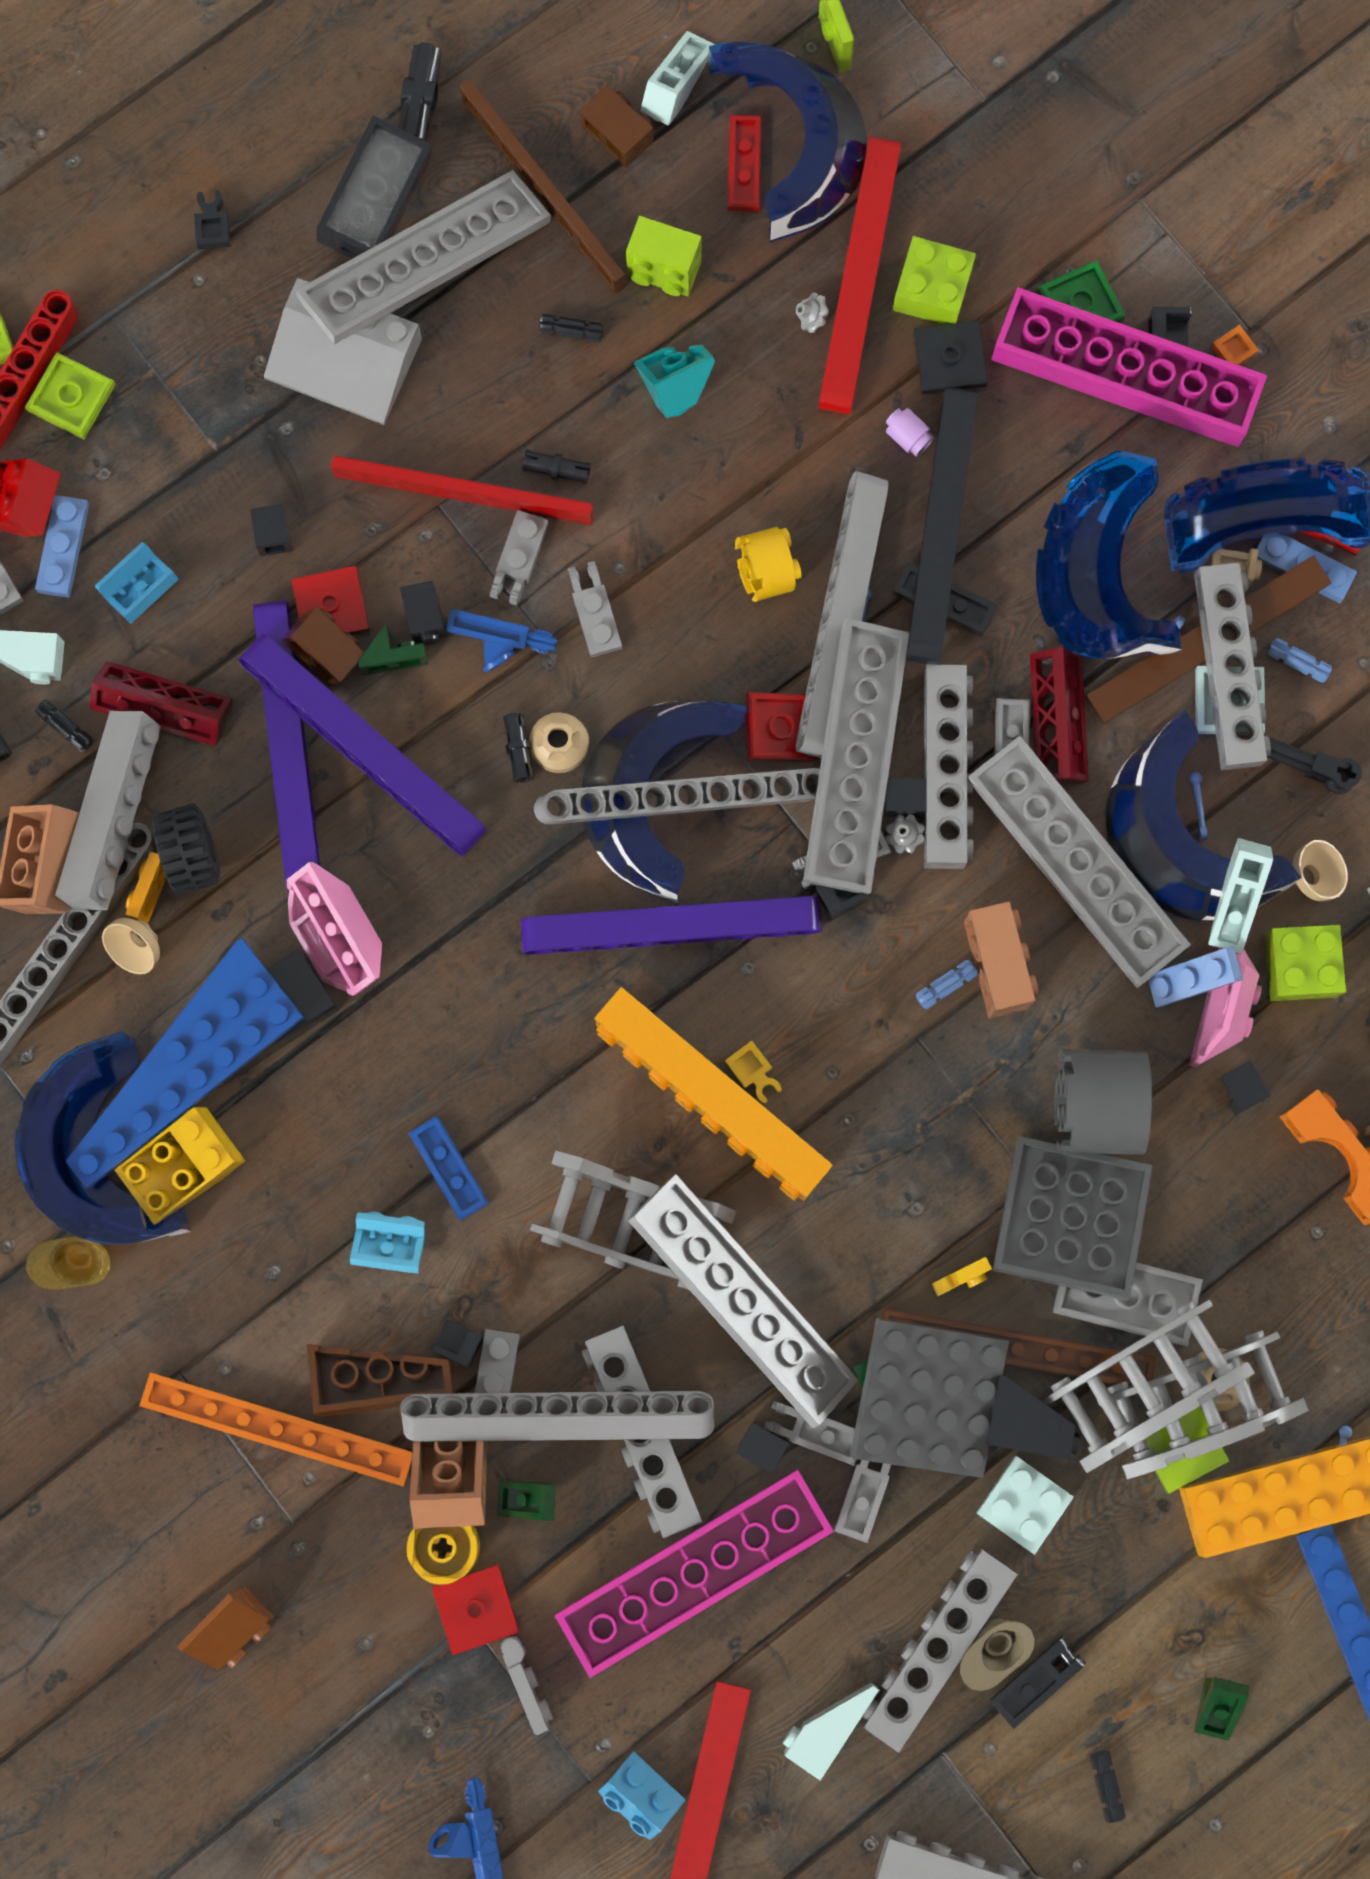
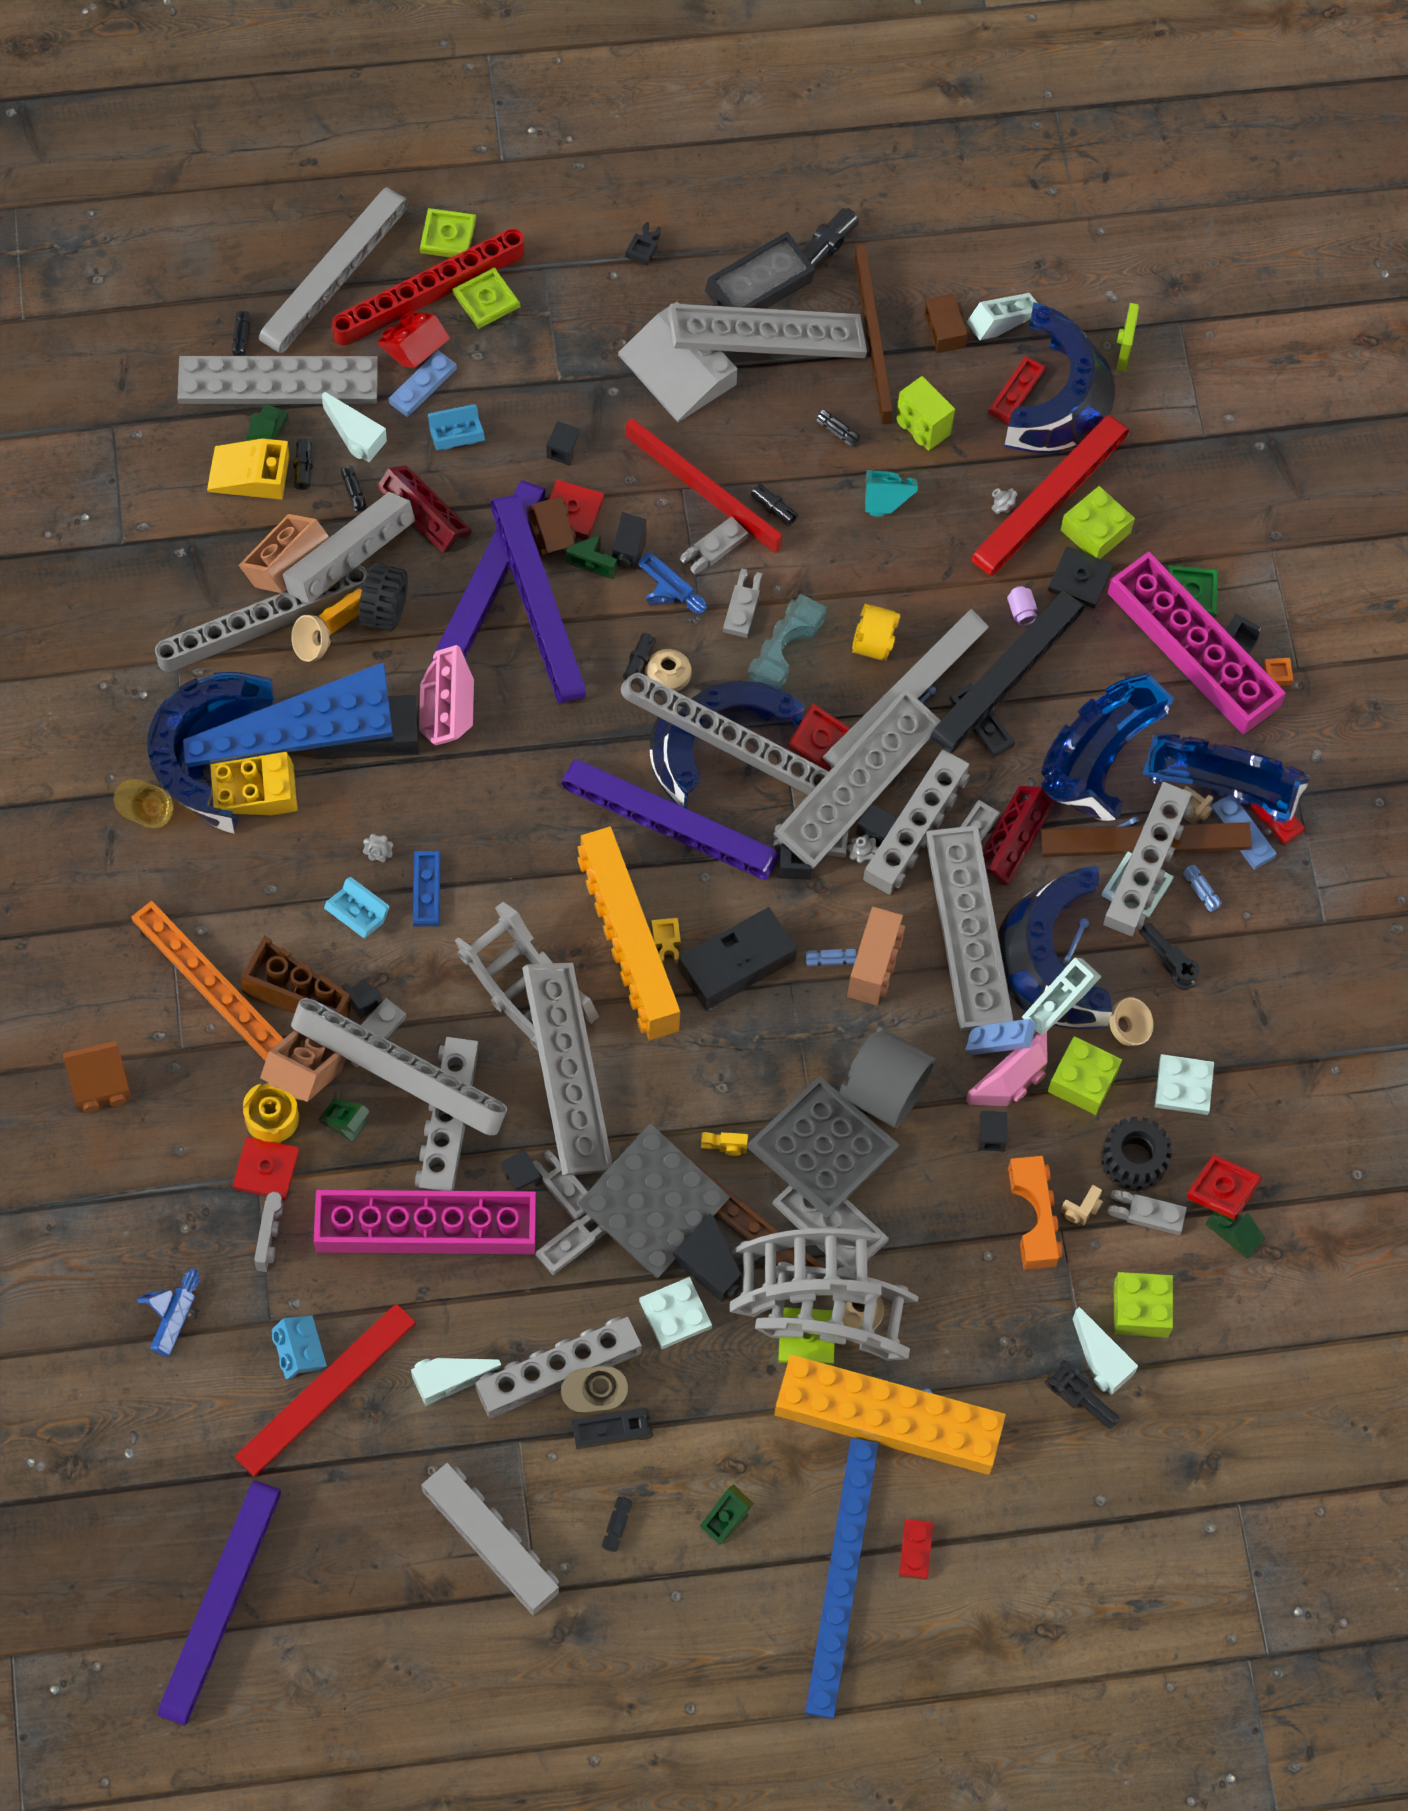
camera: 25 degrees right, 15 degrees down
none -> light grey plant [363,834,393,862]
none -> black brick [678,907,797,1011]
none -> clear light blue arch [748,593,827,697]

